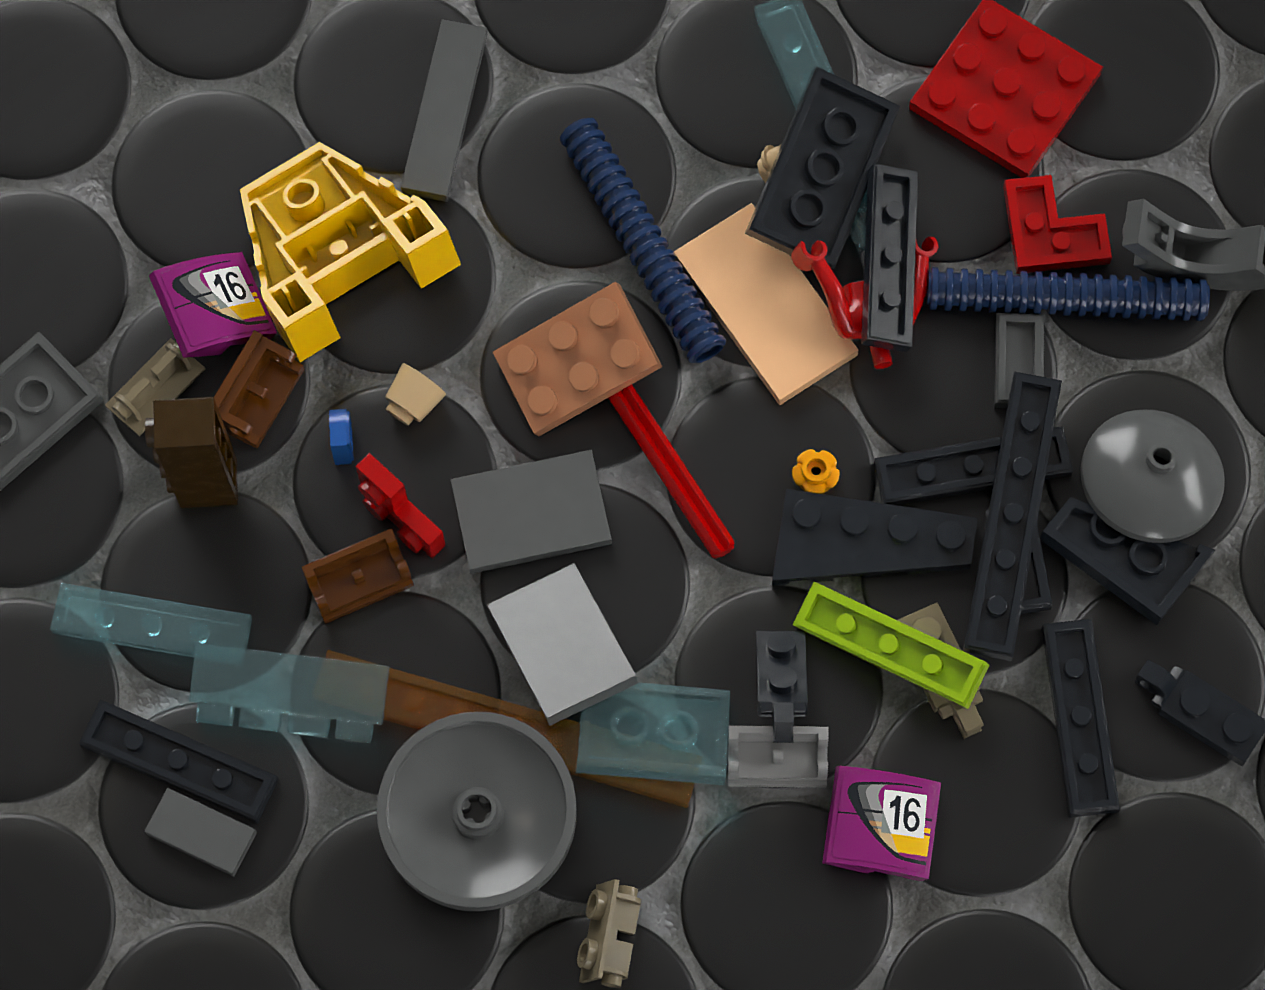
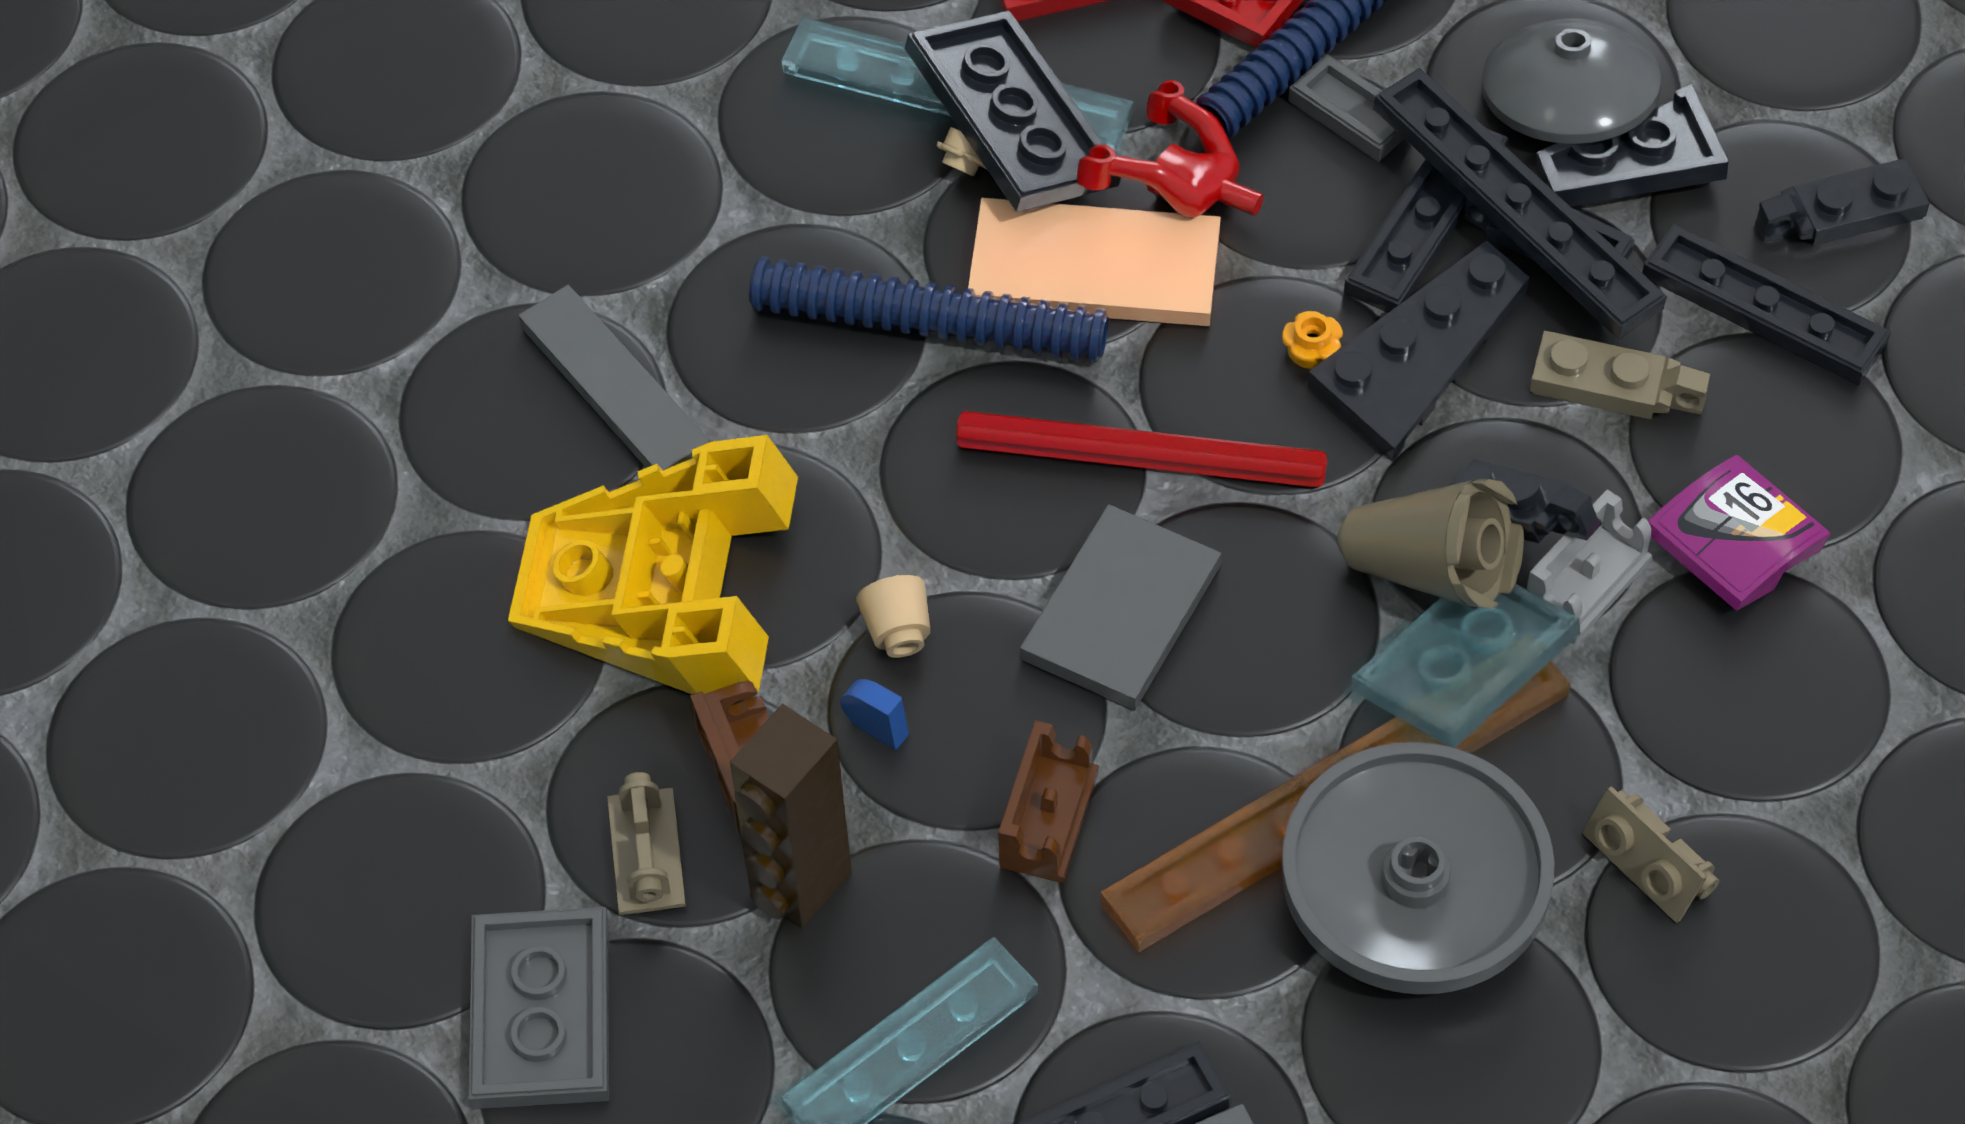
camera: 50 degrees left, 15 degrees down
magenta slope [149,252,277,358] -> none
clear light blue windscreen [189,643,390,743] -> none
red plate [356,453,446,559] -> none
tile [487,563,638,726] -> none
nougat plate [493,282,662,436] -> none
lime tile [793,582,990,709] -> none
black tile [861,164,918,352] -> none
none -> dark tan cone [1337,478,1524,609]

